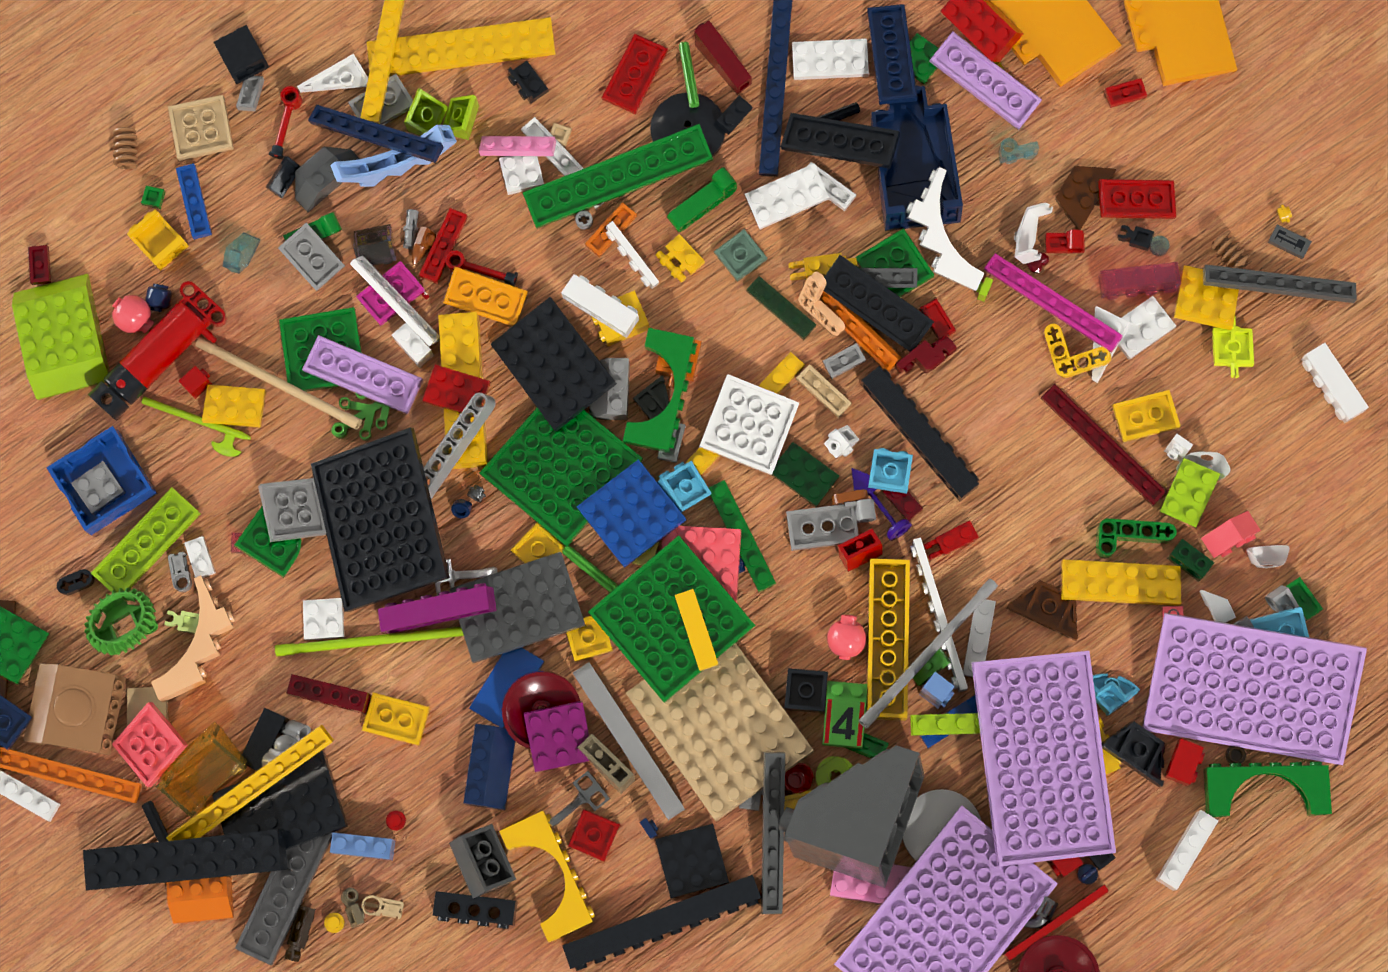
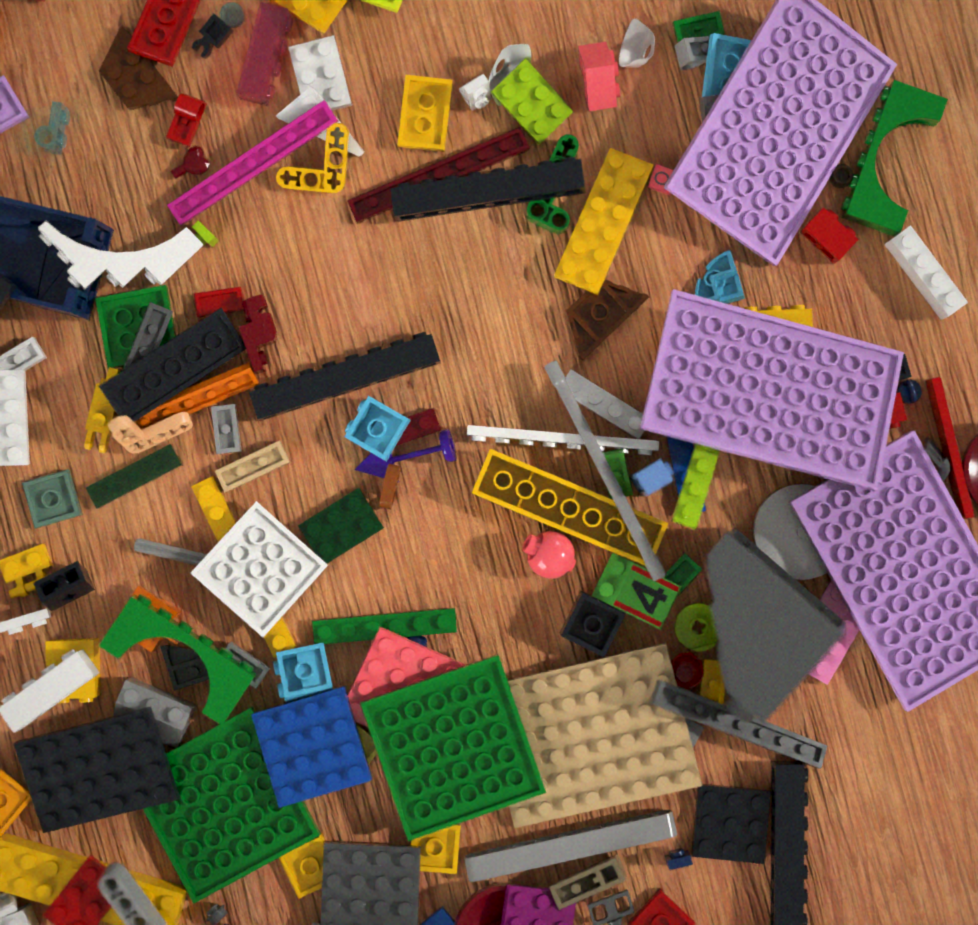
camera: 75 degrees left, 10 degrees up
bright green axle [562,545,619,593] -> none
yellow tile [675,589,719,671] -> none
light grey hinge [786,499,876,551] -> none
white brick [824,425,859,458] -> none
red brick [838,529,883,572] -> none
red hinge [923,520,979,561] -> none
white piece [1014,203,1053,264] -> none
black wing [1102,721,1165,787] -> none
dark green brick [1167,539,1215,582] -> none
white slope [1200,590,1236,623] -> none
none -> black brick [34,561,95,611]
none -> light grey axle [134,538,207,566]
none -> black brick [390,157,586,222]

